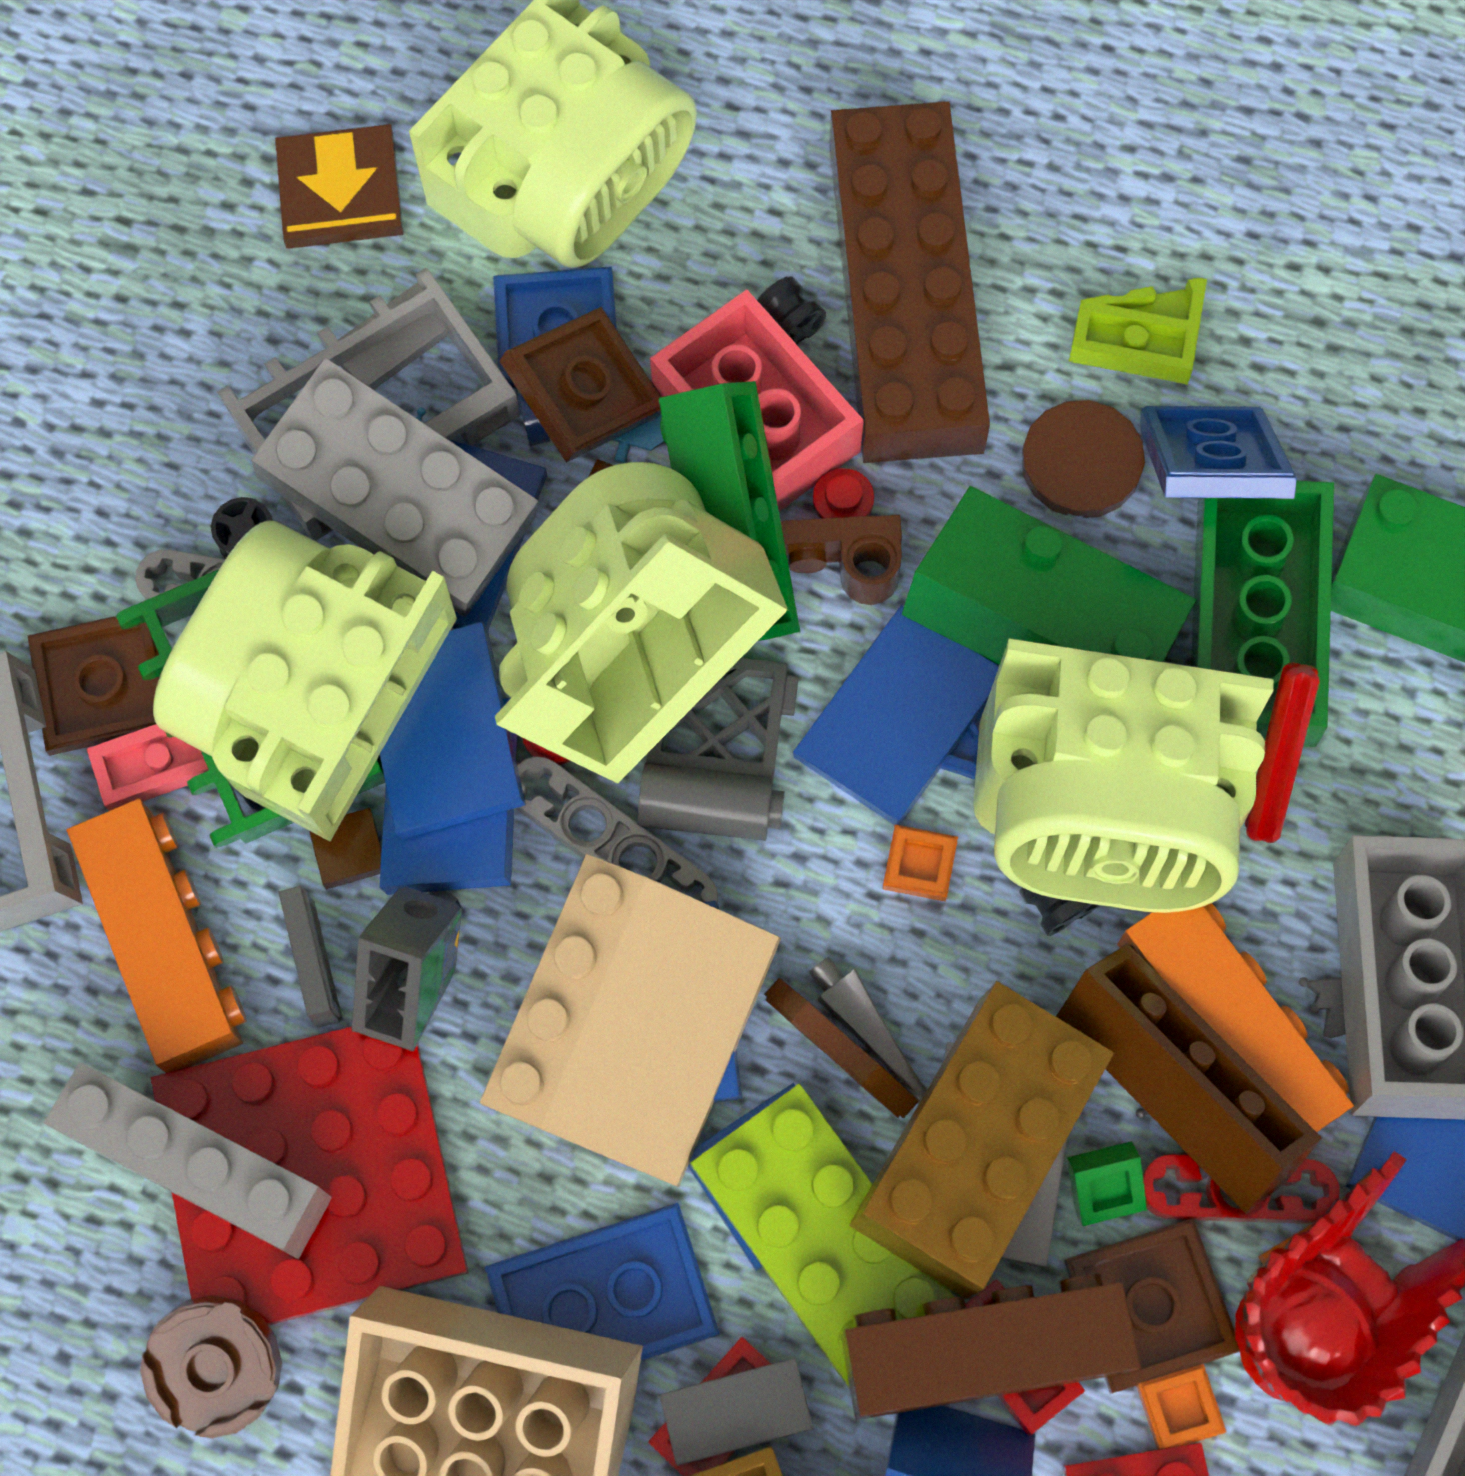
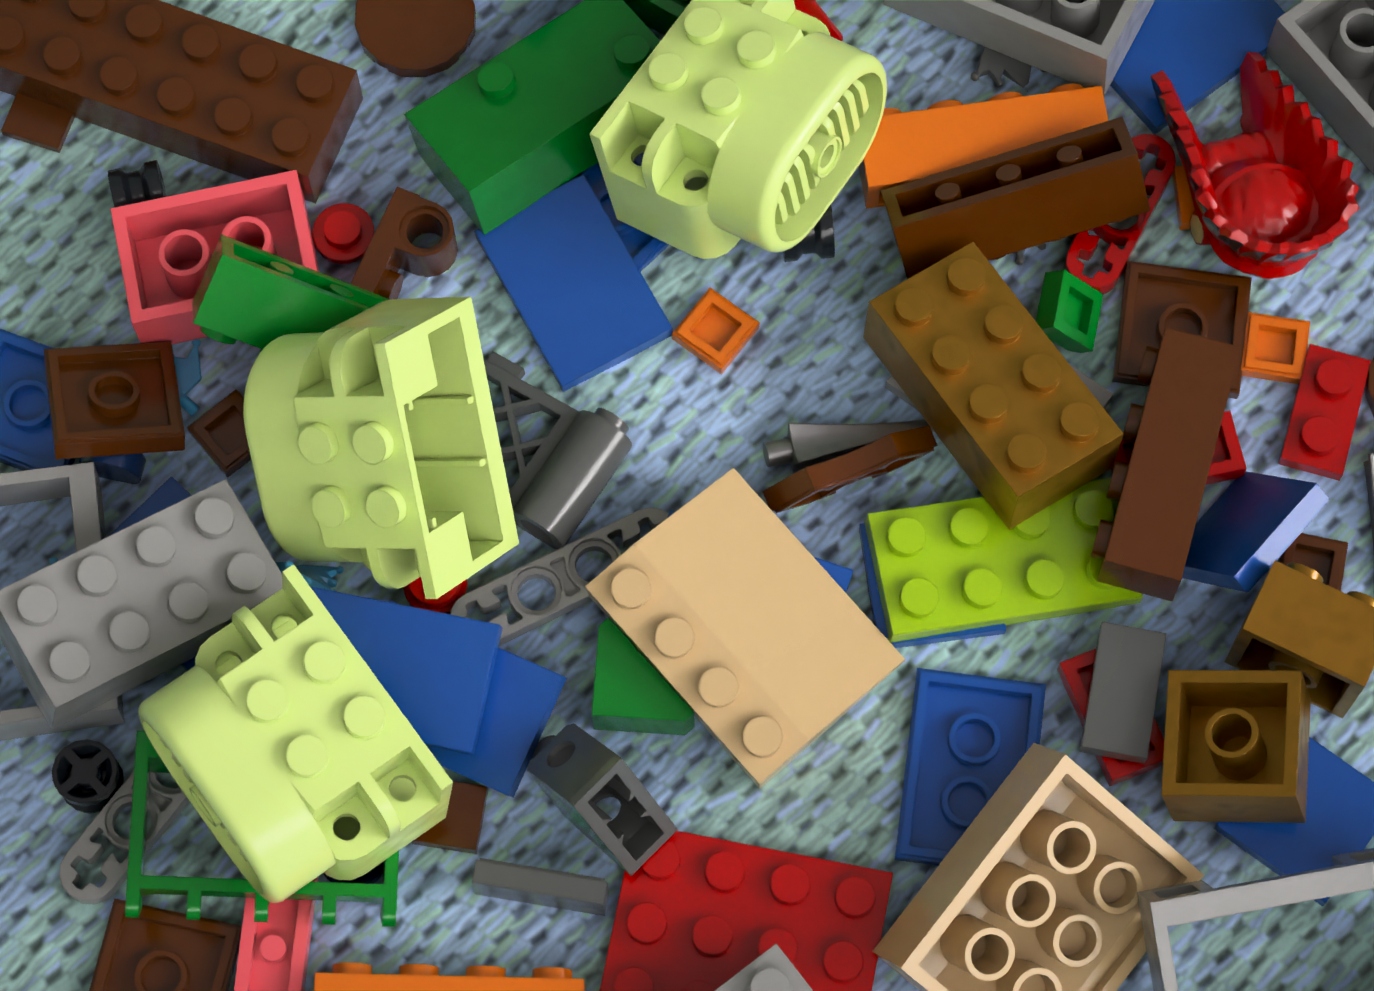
camera: 65 degrees left, 0 degrees up
none -> reddish brown tile [1,93,75,153]
none -> dark azure piece [275,561,344,592]
none -> green slope [592,618,695,735]

